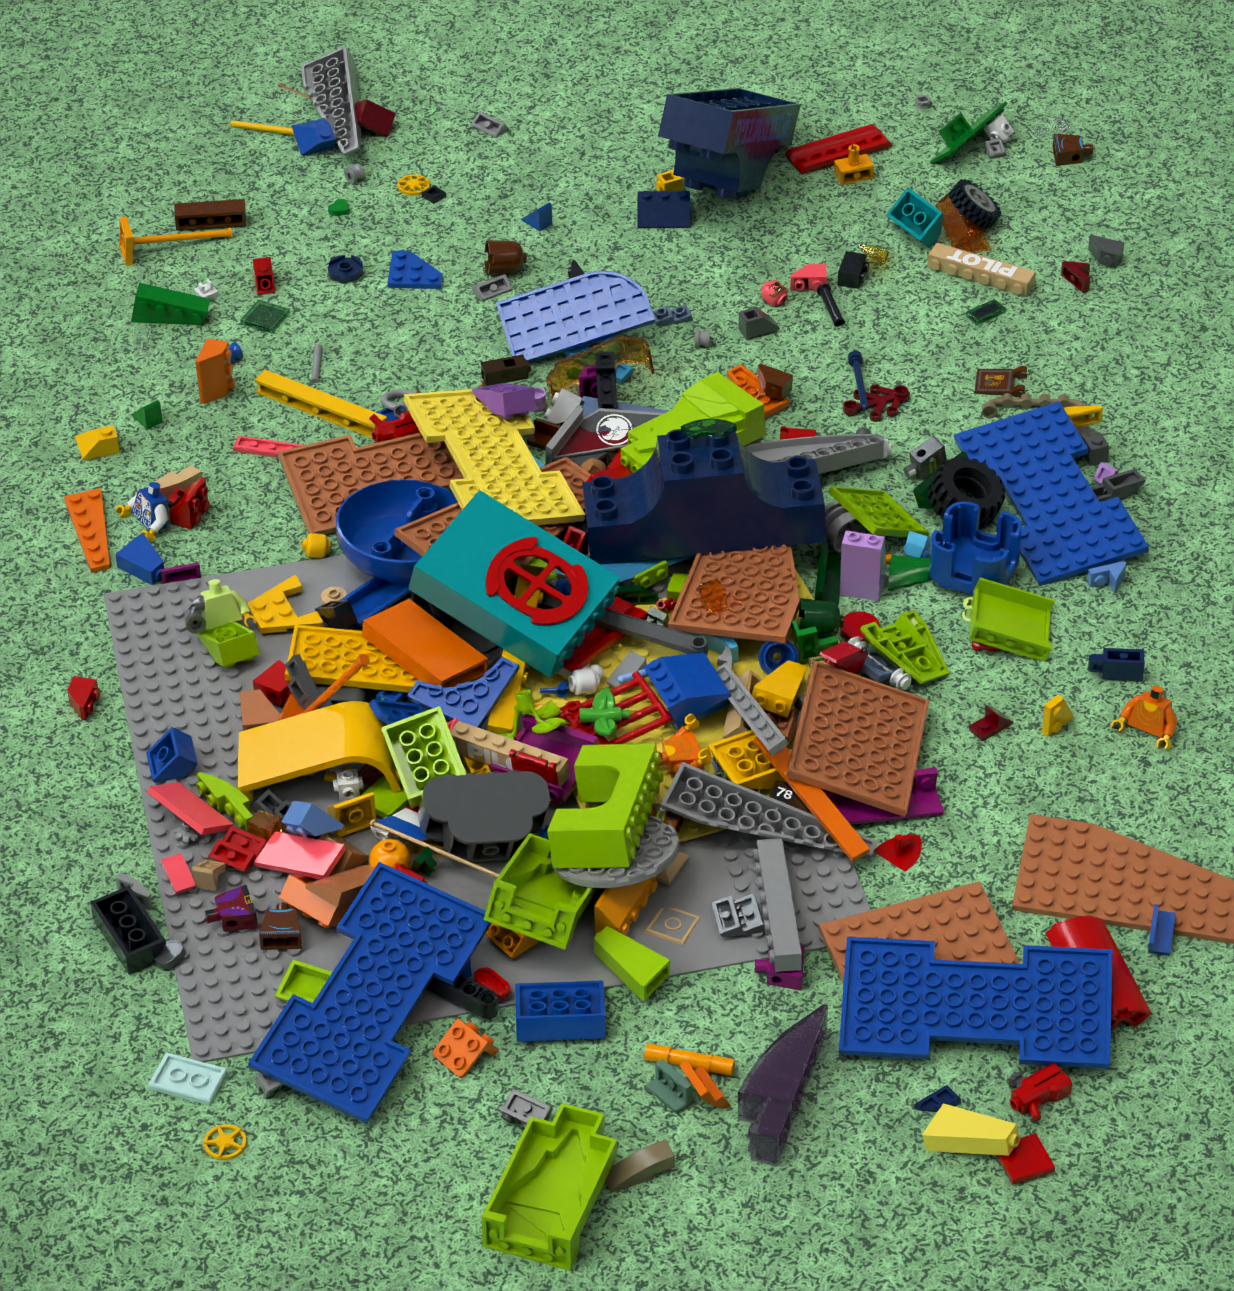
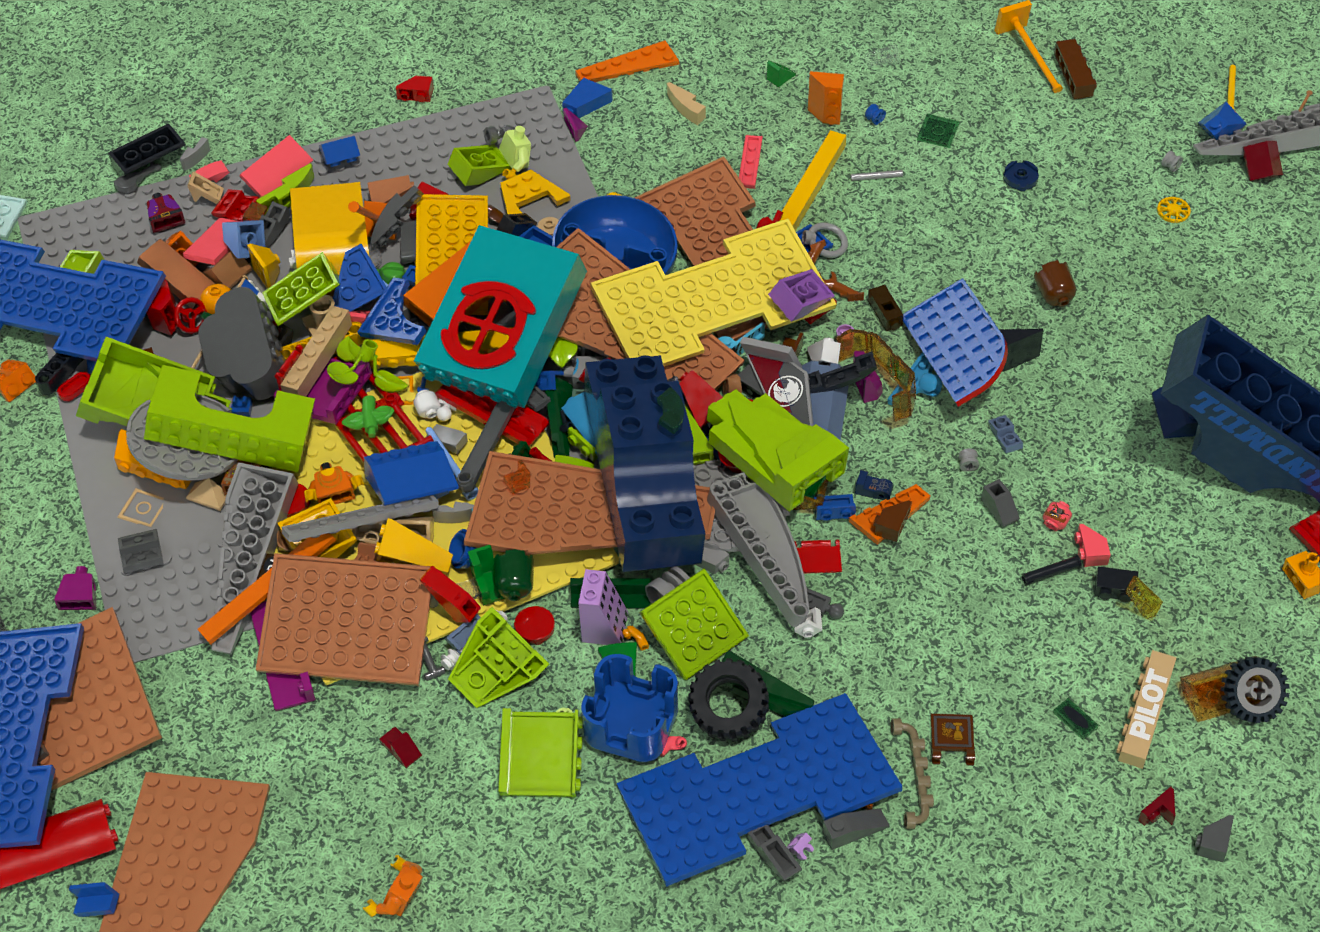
camera: 85 degrees right, 10 degrees up
yellow slope [75,425,120,461] -> none
torso [115,482,168,543] -> none
green wedge [131,283,210,325] -> none
red tile [168,486,183,507] -> none
red slope [169,477,210,529] -> none
white tile [194,279,219,299] -> none
red slope [252,257,275,295] -> none
reddish brown torso [259,902,302,950] -> none
green tile [328,199,349,216] -> none
blue plate [387,250,443,289] -> none
black tile [422,186,446,204] -> none
light grey slope [470,111,509,138] -> none
light grey slope [472,274,513,301] -> none
blue slope [515,980,606,1042] -> none
blue slope [521,202,552,232] -> none
lime slope [593,926,670,1001] -> none
light grey brick [753,838,802,972] -> none
dark red plant [843,384,910,422] -> none
dark blue piece [848,351,869,410] -> none
red shield [874,834,922,872] -> none
teal slope [886,187,944,248] -> none
dark grey torso [903,435,947,481] -> none
medium azure piece [903,531,931,558] -> none
yellow wing [1042,695,1074,737] -> none
yellow slope [1064,405,1103,428] -> none
medium blue slope [1087,561,1126,593] -> none
dark blue brick [1088,648,1145,681] -> none

